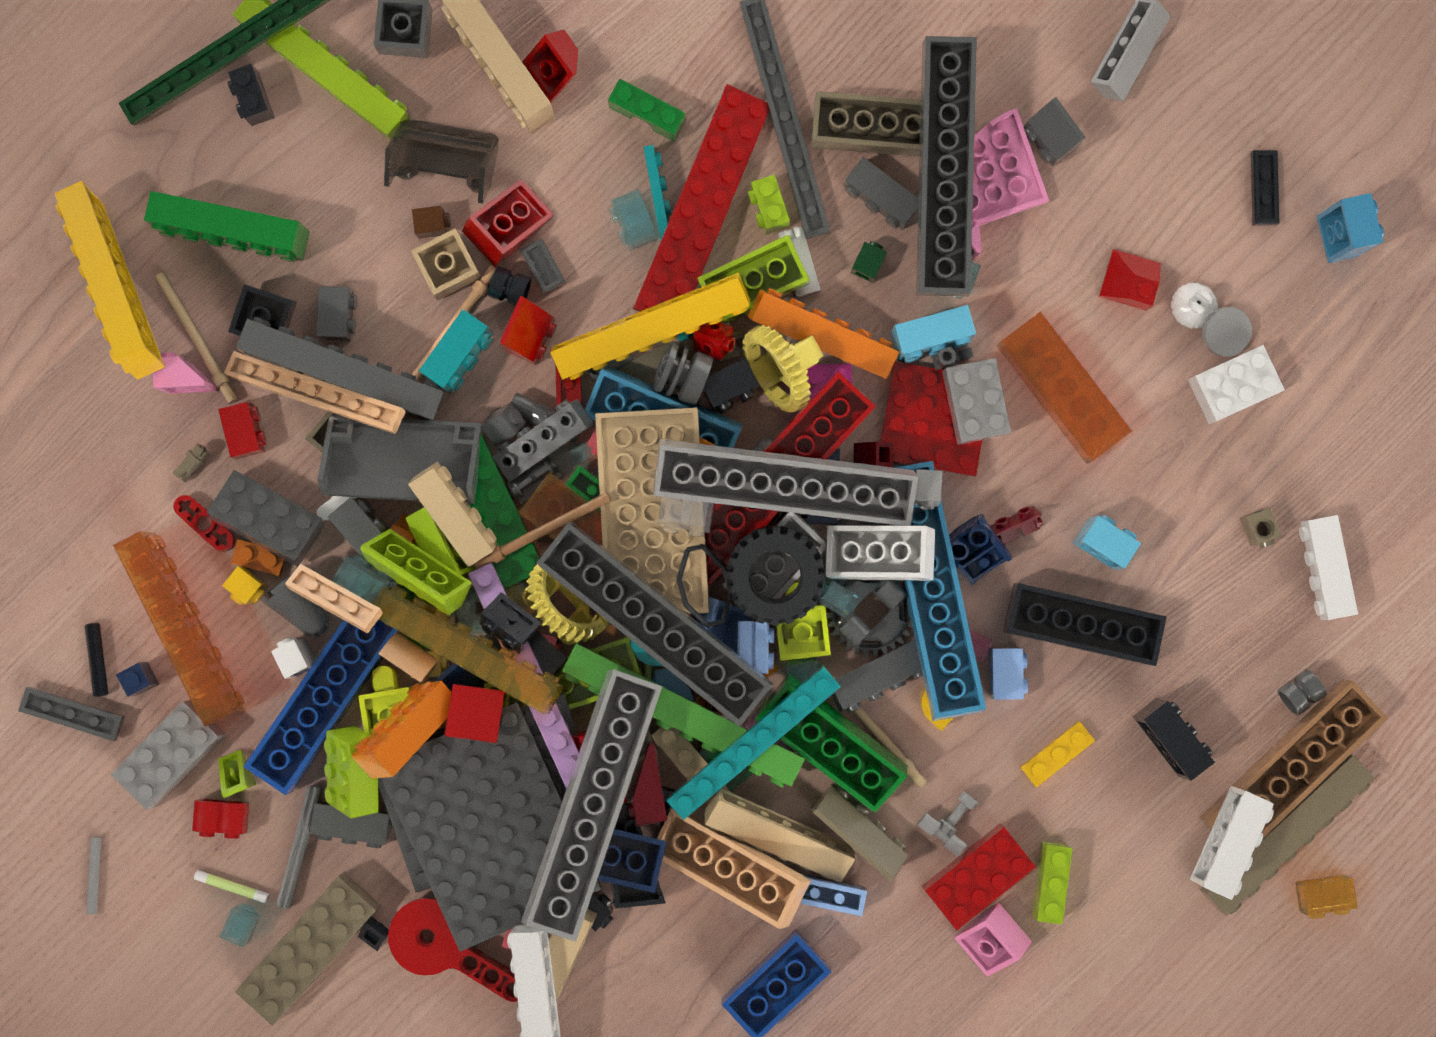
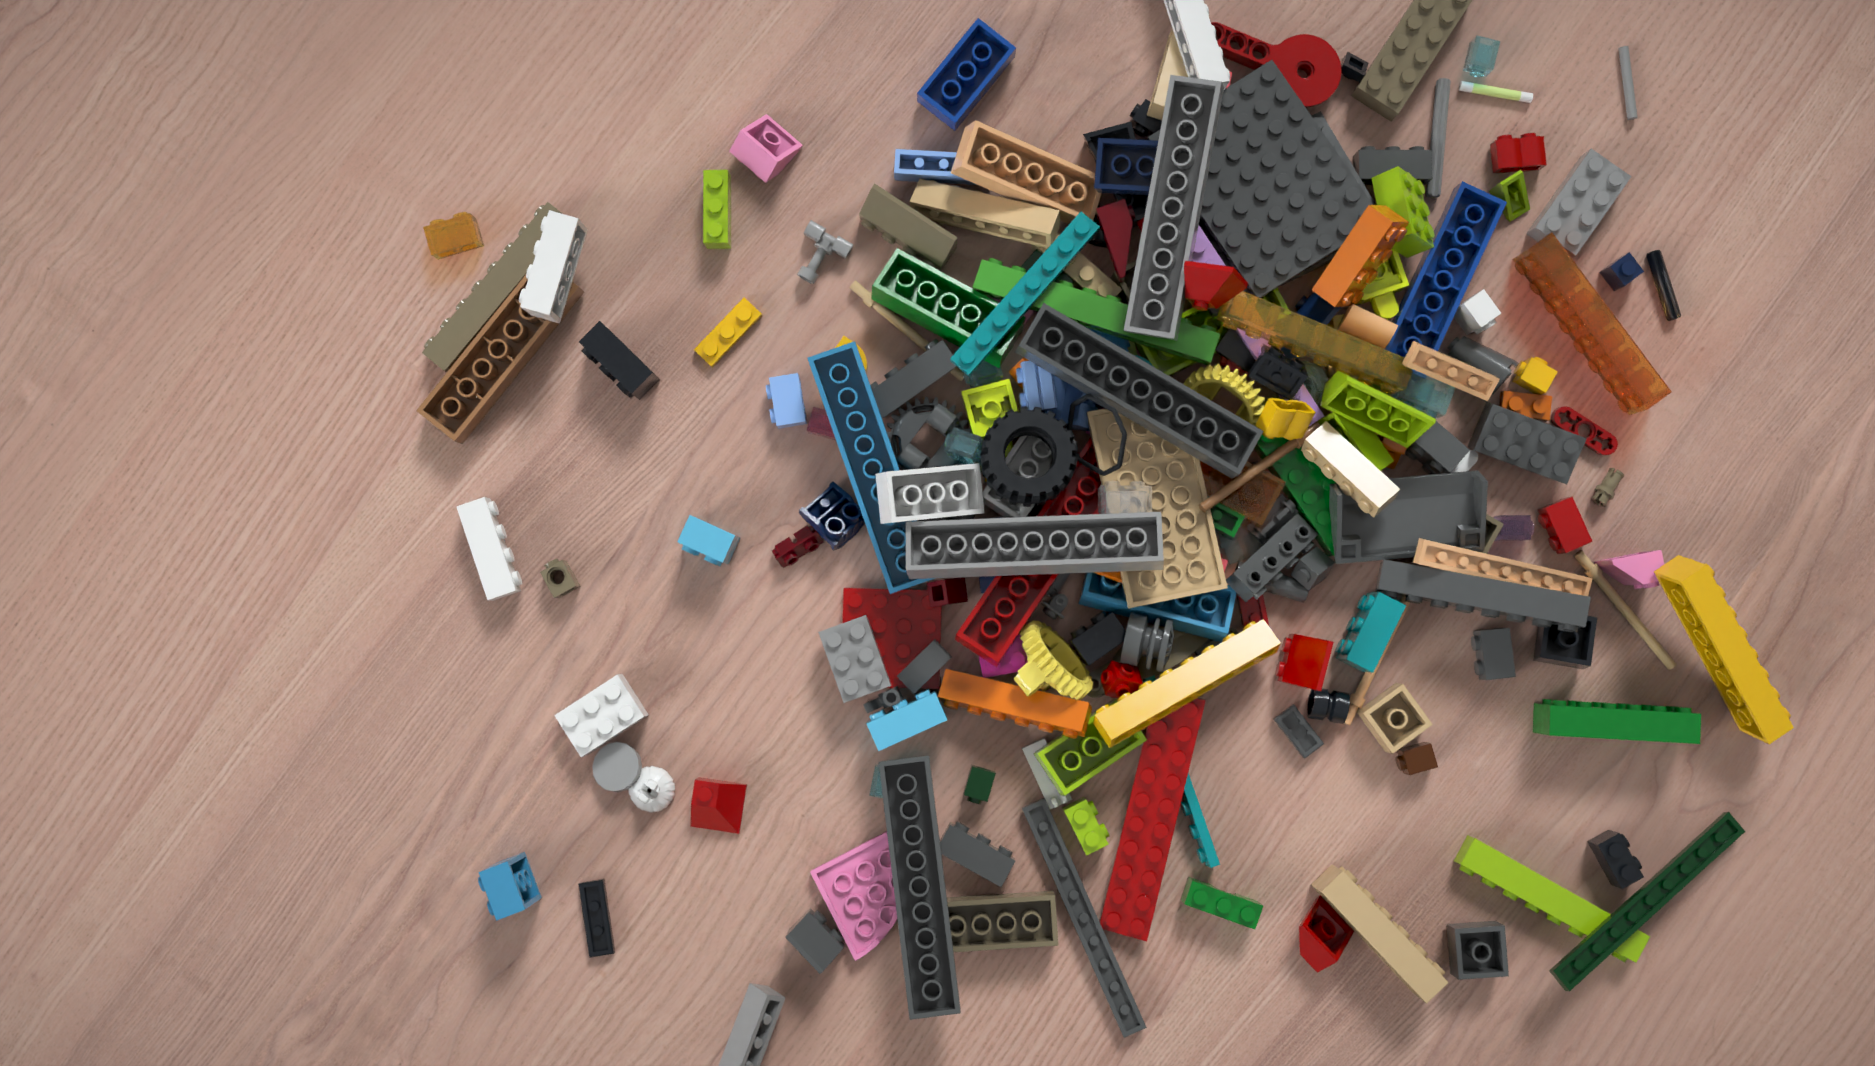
camera: 170 degrees right, 0 degrees up
dark grey plate [18,687,124,741] -> none
clear smoke windscreen [384,120,499,204] -> none
red tile [445,684,505,744] -> none
red slope [462,179,554,267] -> none
clear light blue brick [609,189,658,251] -> none
light grey brick [914,469,943,510] -> none
red brick [922,824,1036,931] -> none
bright pink slope [971,224,982,258] -> none
clear orange brick [996,311,1132,464] -> none
black brick [1003,583,1167,666] -> none
dark grey wheel [1277,669,1327,716] -> none
none -> dark grey slope [897,639,952,694]
none -> dark grey hinge [1041,594,1068,620]
none -> red slope [1184,261,1248,311]
none -> yellow brick [1256,398,1316,440]
none -> clear purple brick [1493,515,1534,541]

